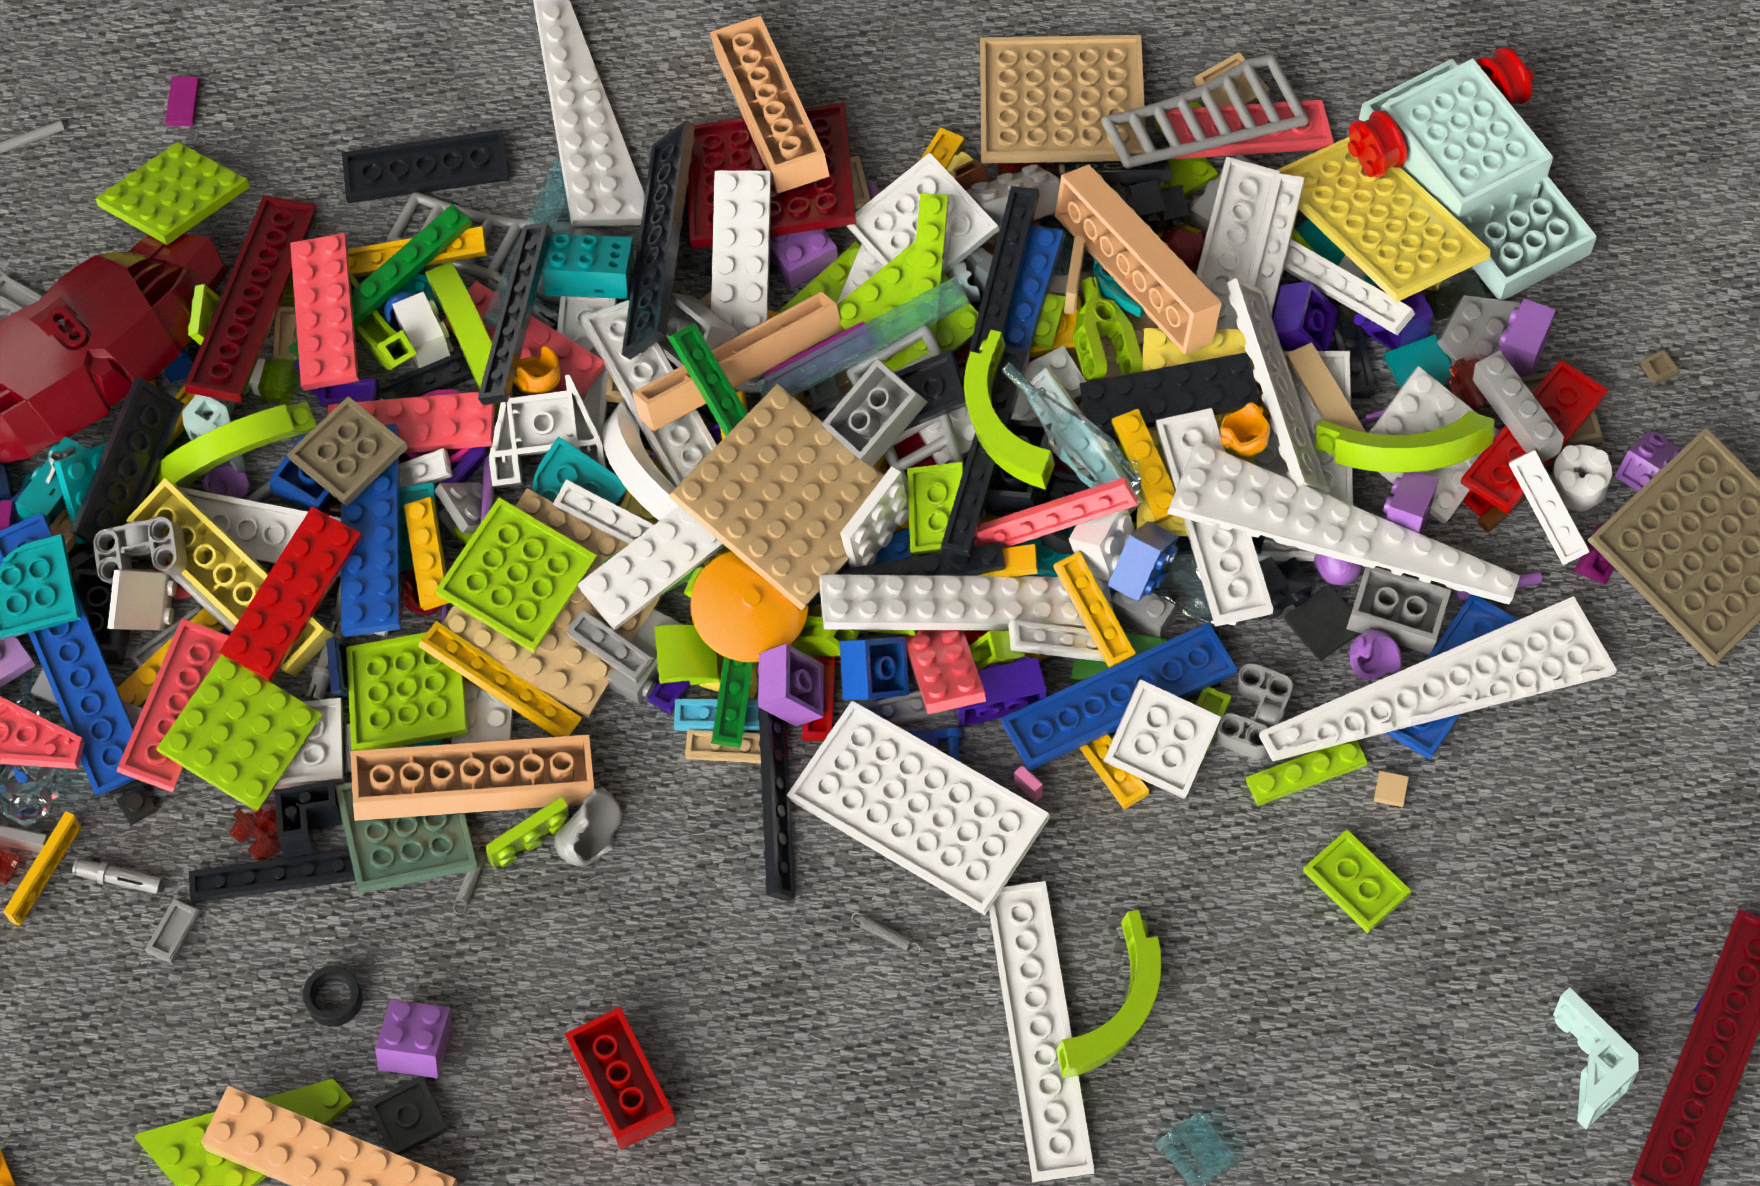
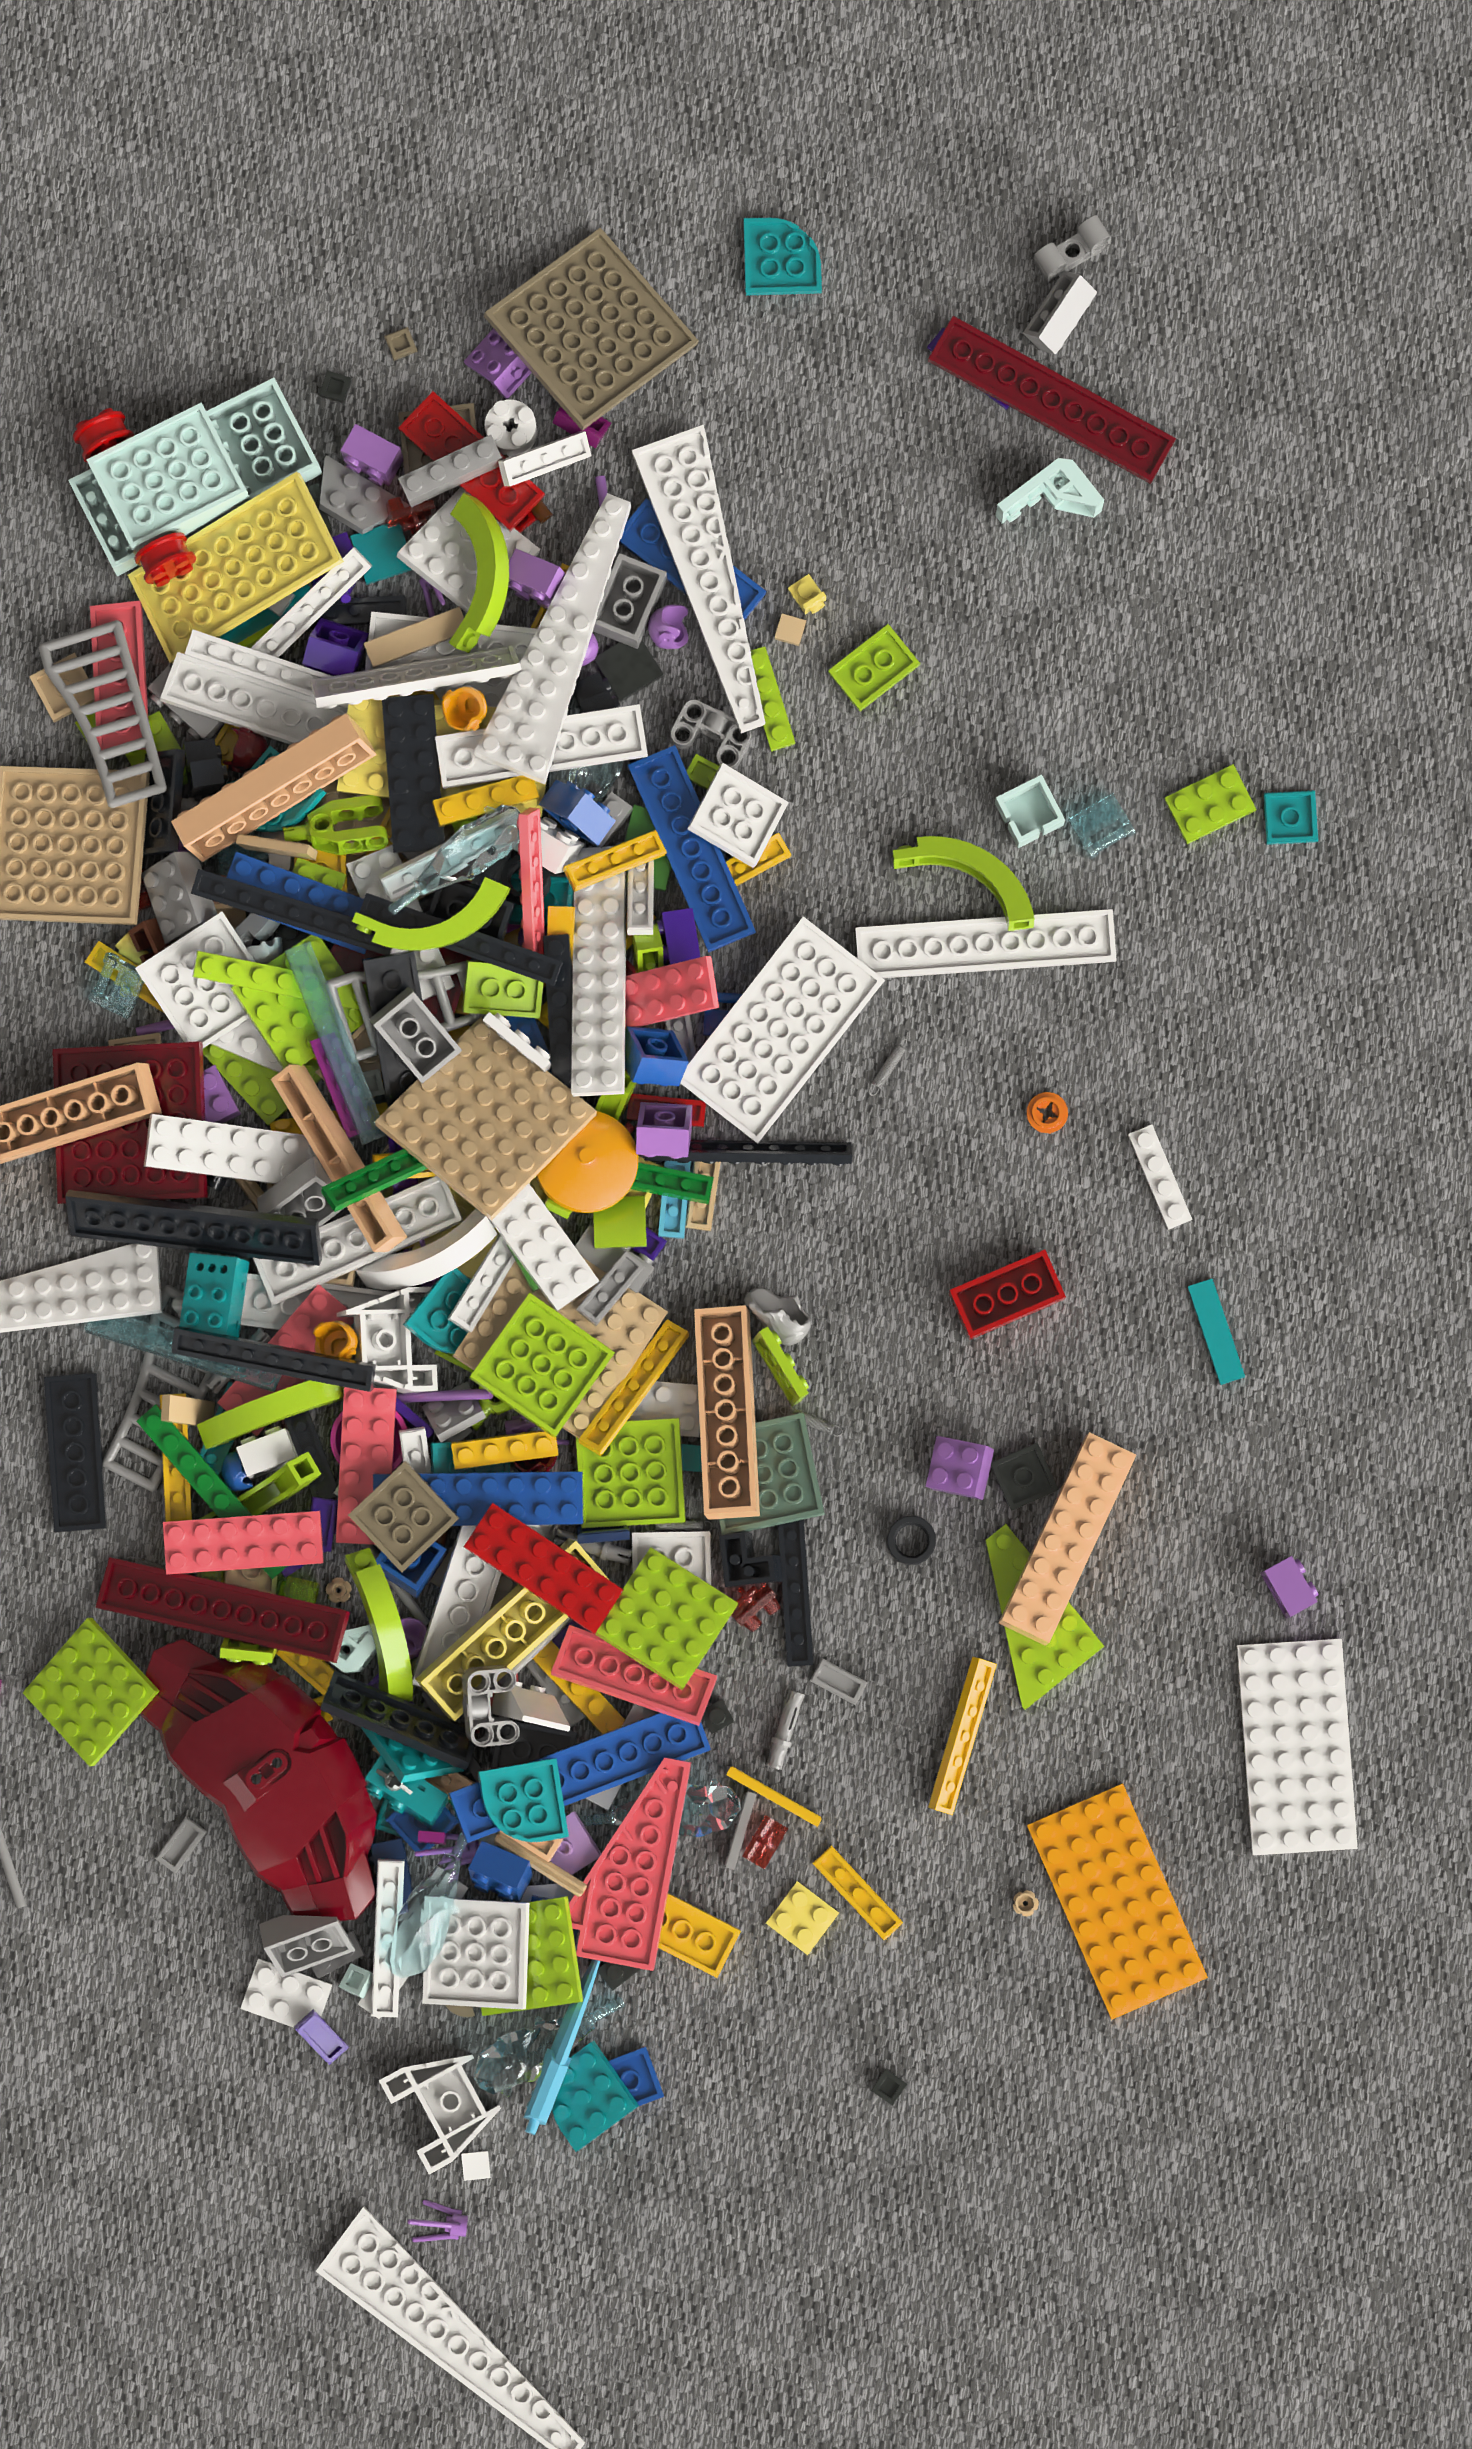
camera: 85 degrees left, 20 degrees up
bright pink tile [1014,766,1043,802] -> none
none -> clear light blue plate [88,952,144,1019]
none -> tan tile [161,1395,215,1426]
none -> pearl dark grey plate [319,370,352,404]
none -> light yellow bracket [788,574,826,614]
none -> yellow plate [928,1656,997,1815]
none -> light aqua piece [995,775,1065,848]
none -> orange gear [1027,1092,1068,1134]

